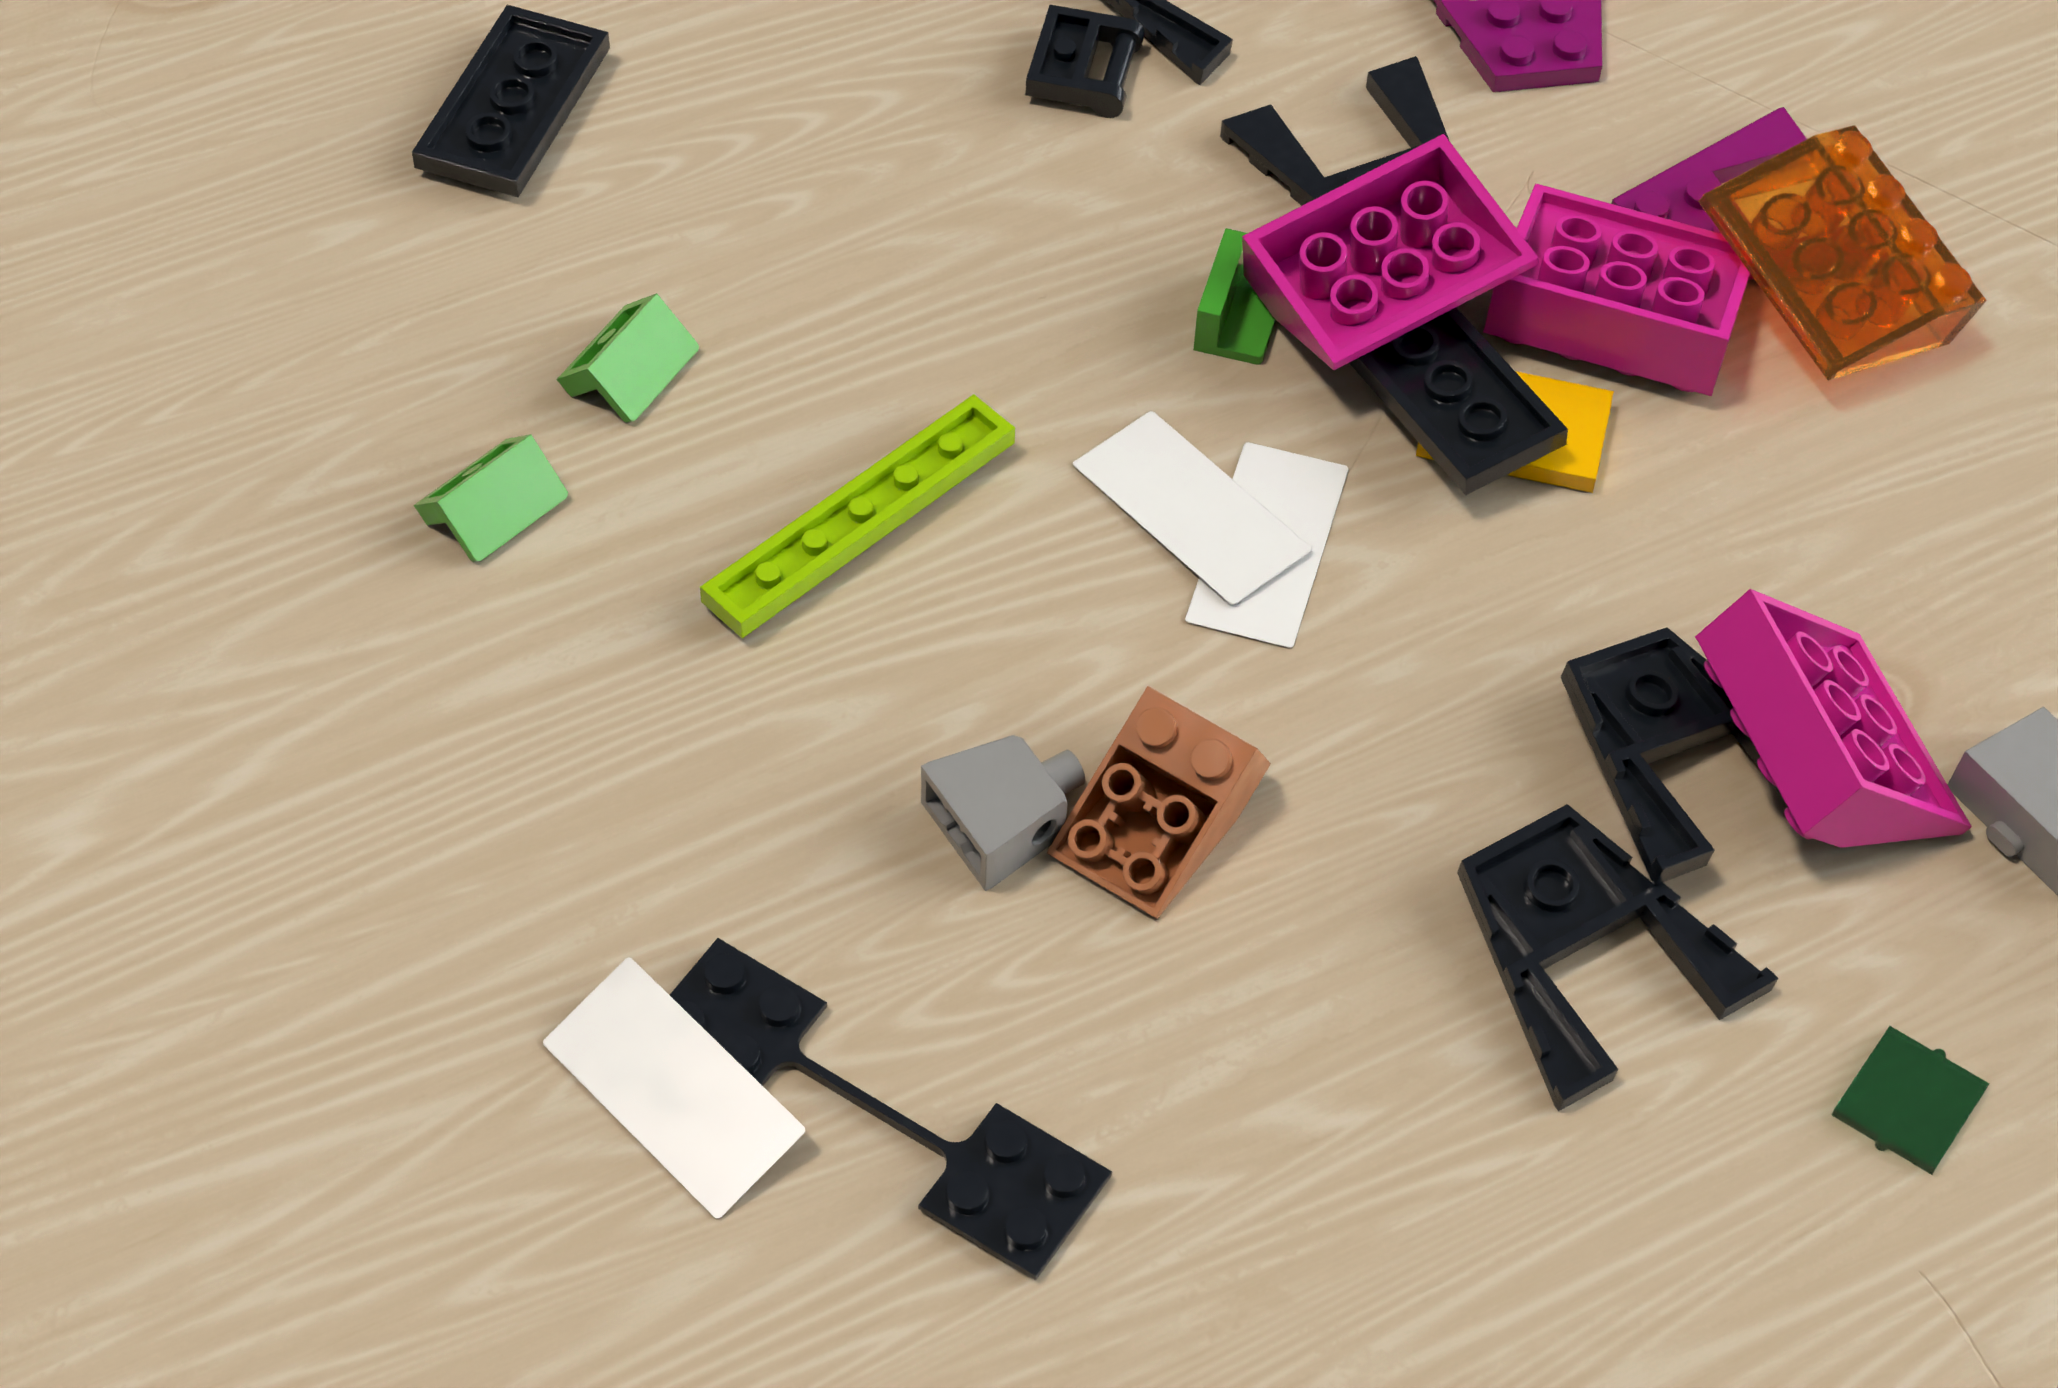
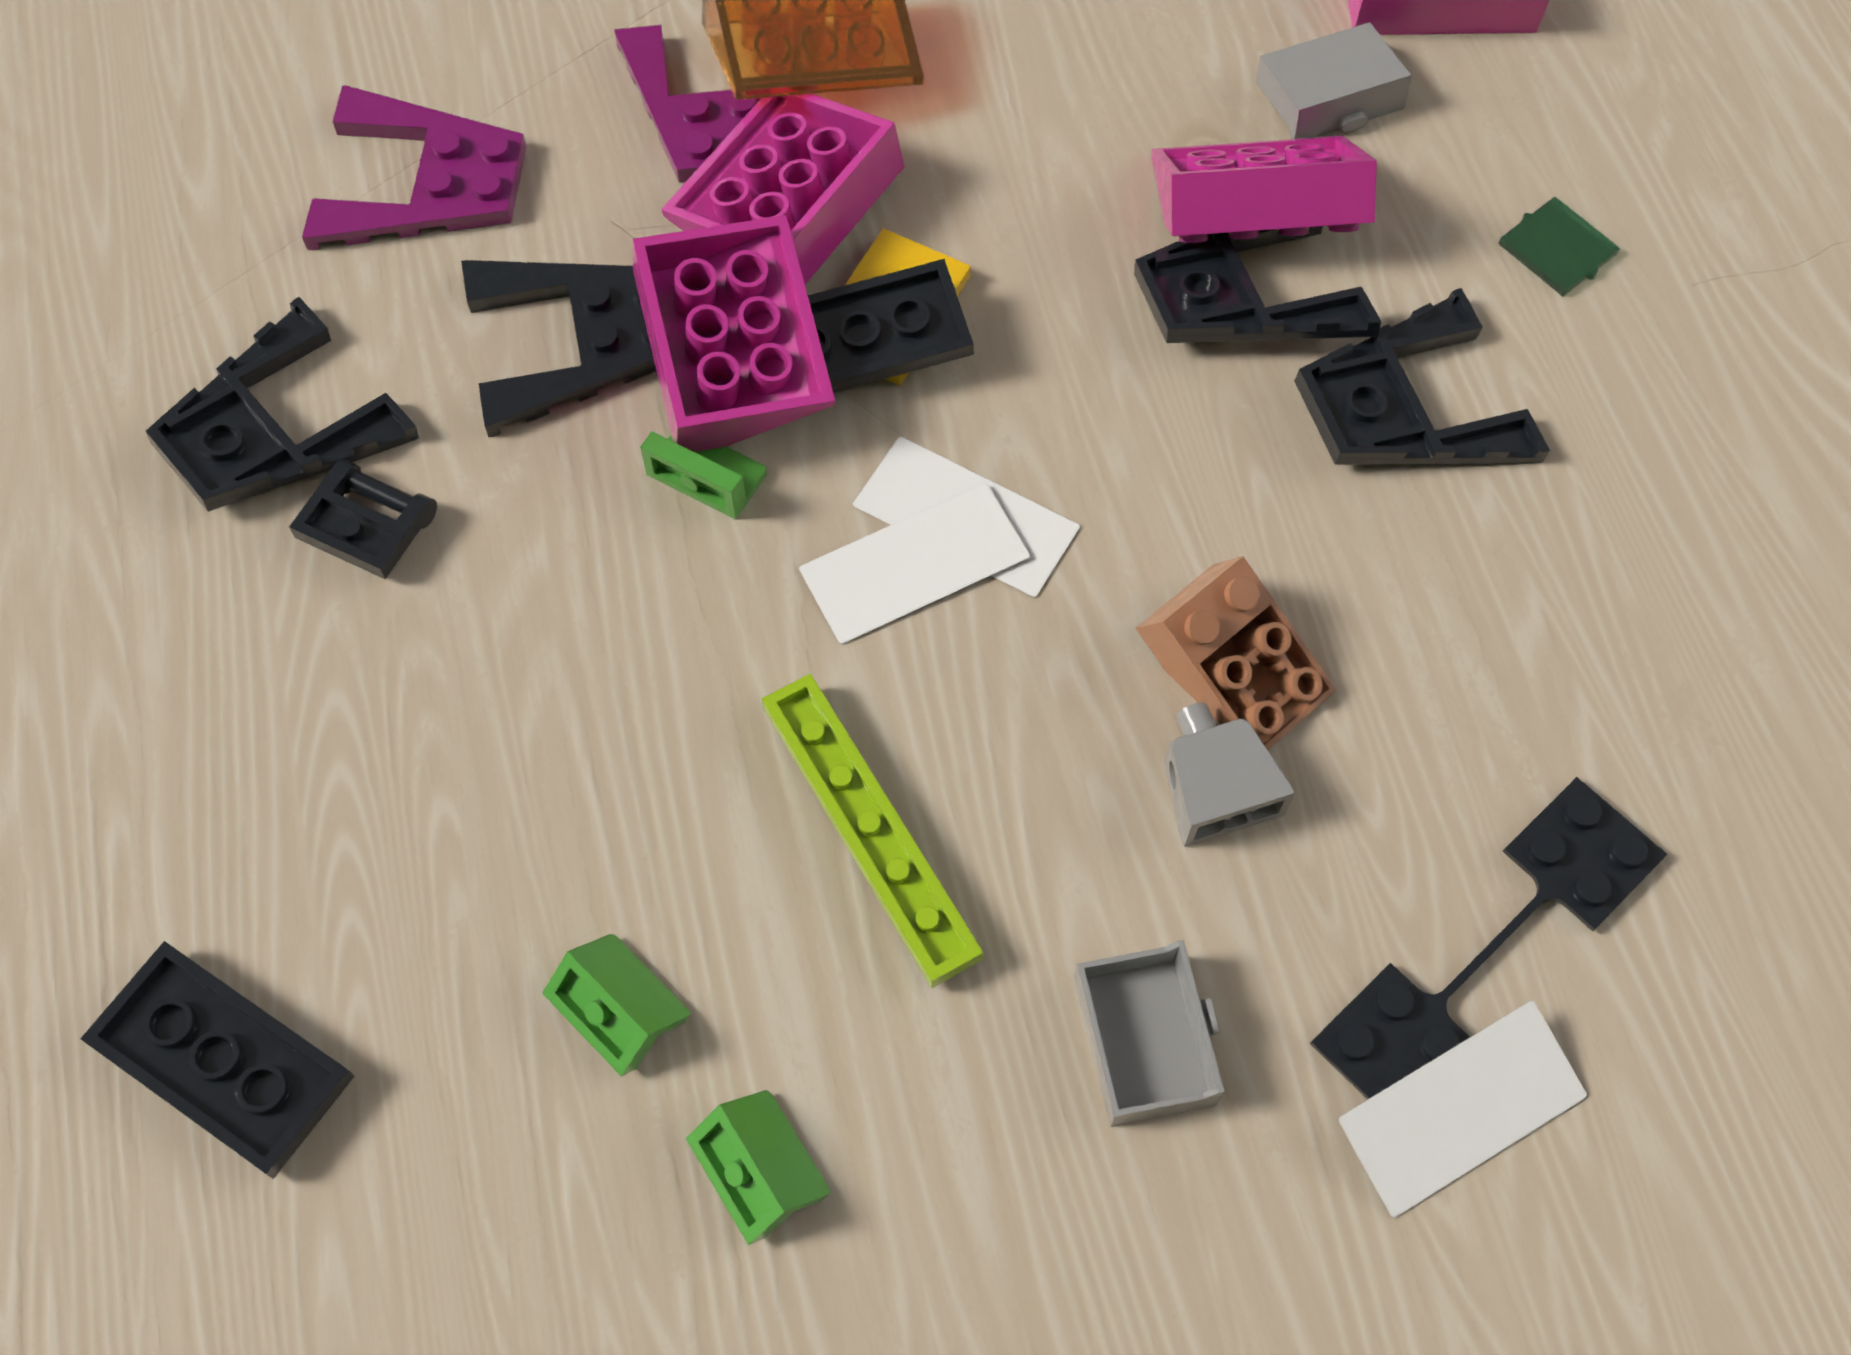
camera: 75 degrees left, 10 degrees up
none -> light grey container [1074,940,1224,1127]

